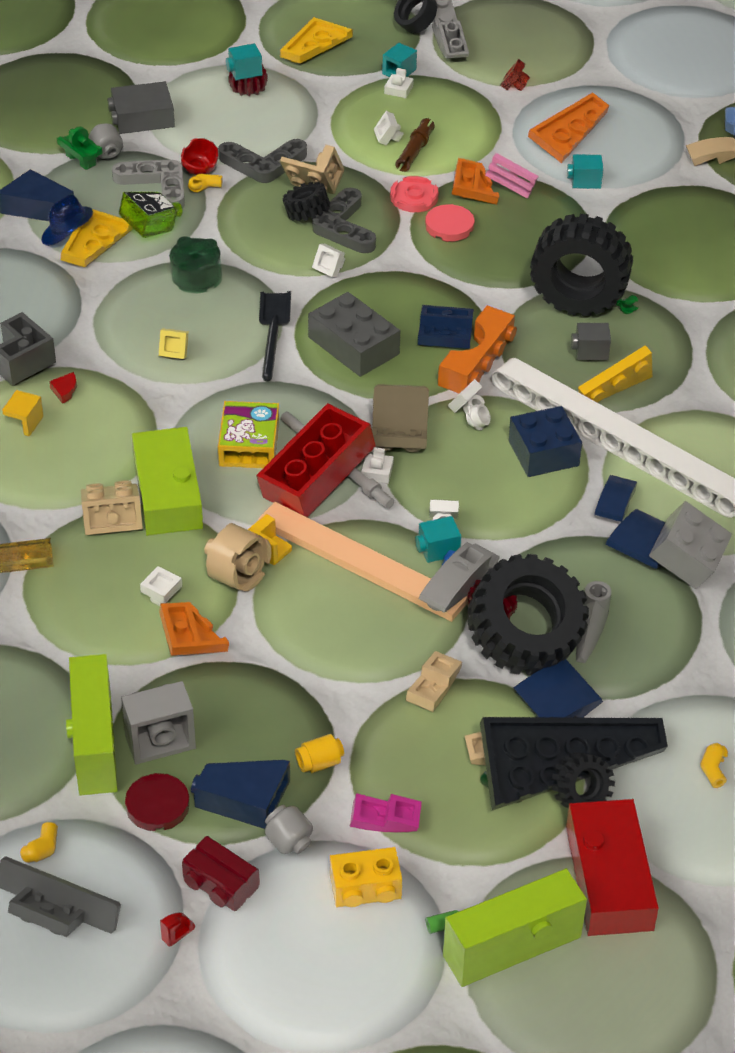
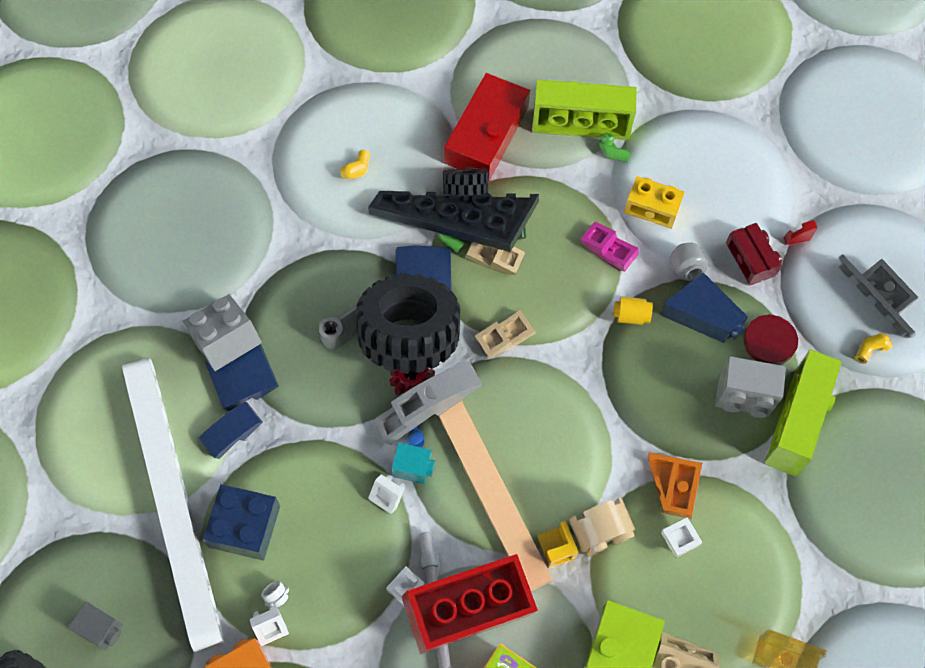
camera: 150 degrees left, 20 degrees up
dark tan bracket [372,384,429,452] -> none
yellow wing [578,345,653,403] -> none

